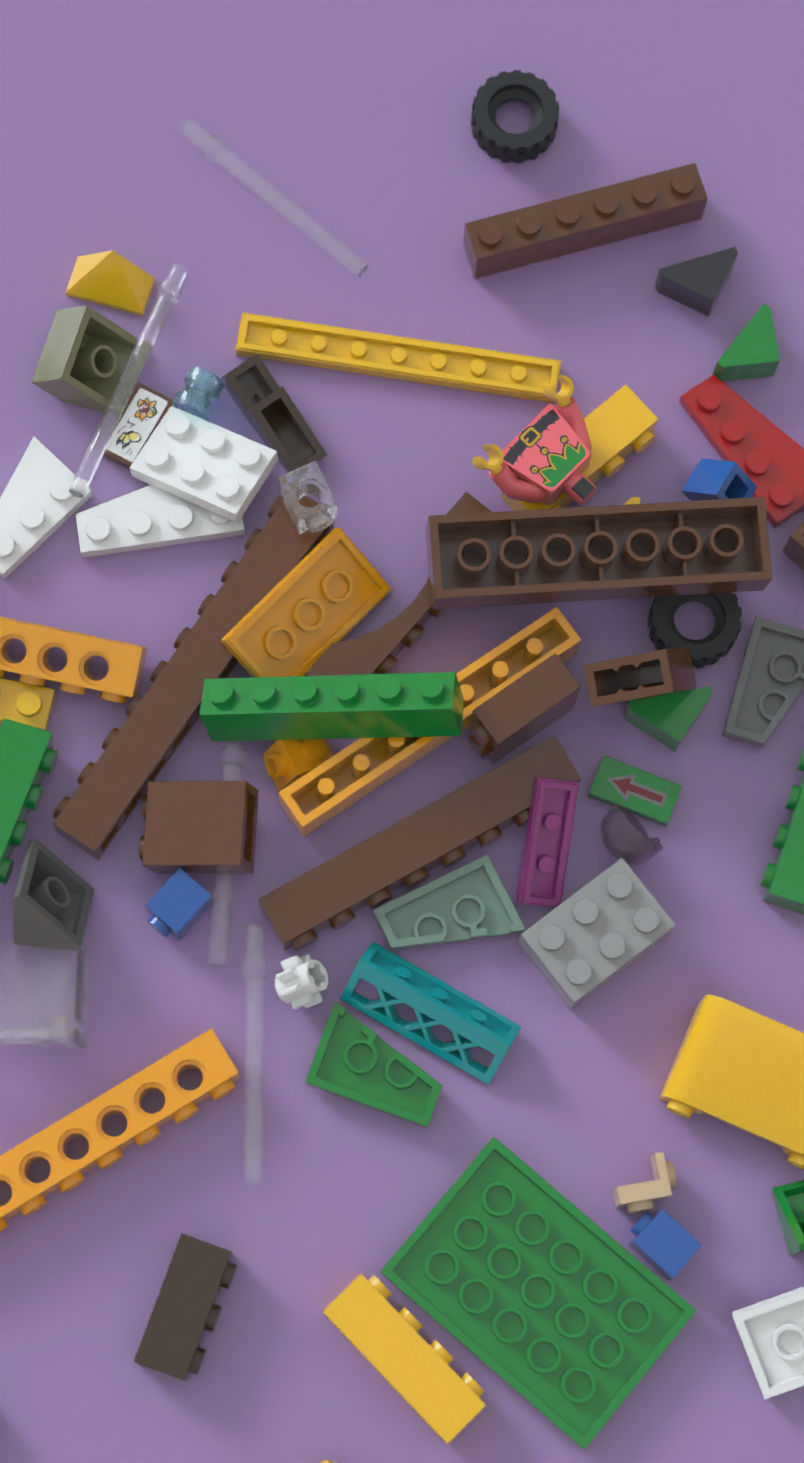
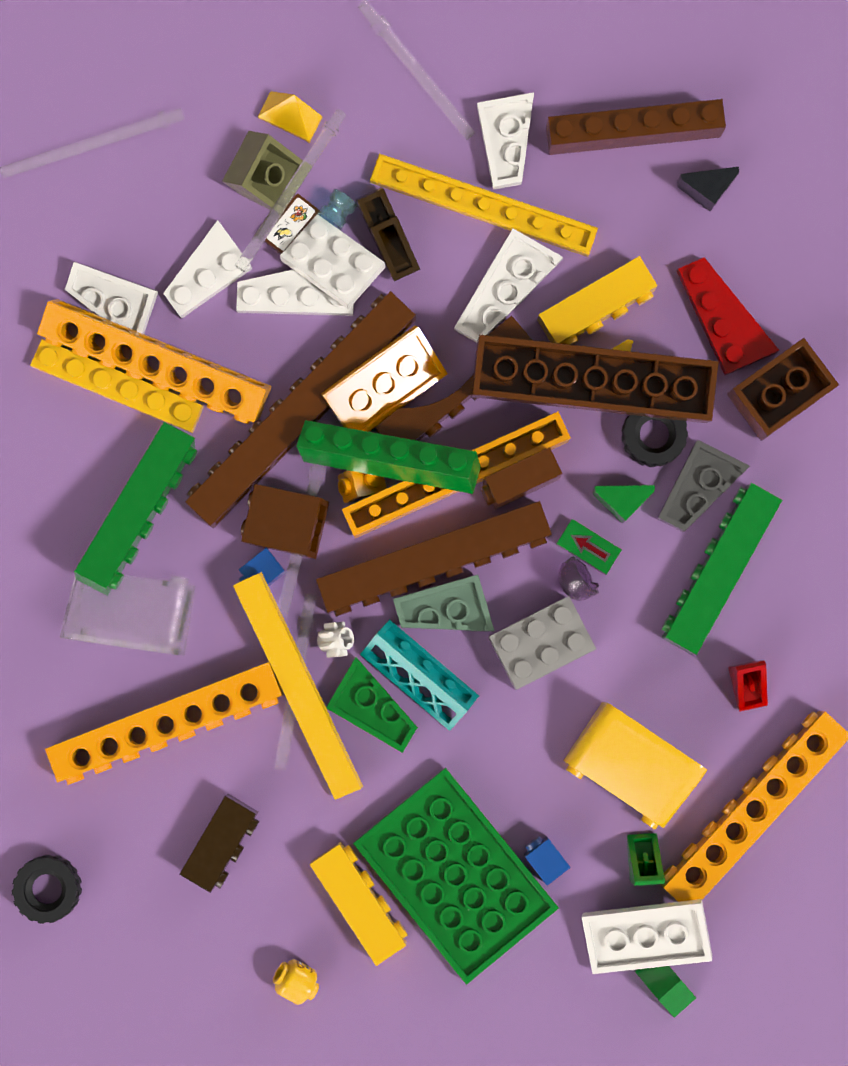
camera: 15 degrees right, 10 degrees up
dark grey slope [13,838,94,950] -> none
clear brick [277,461,337,534] -> none
black tyre [471,70,559,164] -> none
torso [472,374,597,506] -> none
magenta tile [516,776,579,908] -> none
reddish brown brick [583,647,697,707] -> none
tan bracket [613,1152,677,1213] -> none
blue brick [681,458,757,501] -> none
green slope [712,303,780,382] -> none
none -> yellow tile [233,572,363,800]
none -> white wing [454,229,563,343]
none -> white wing [477,92,534,190]

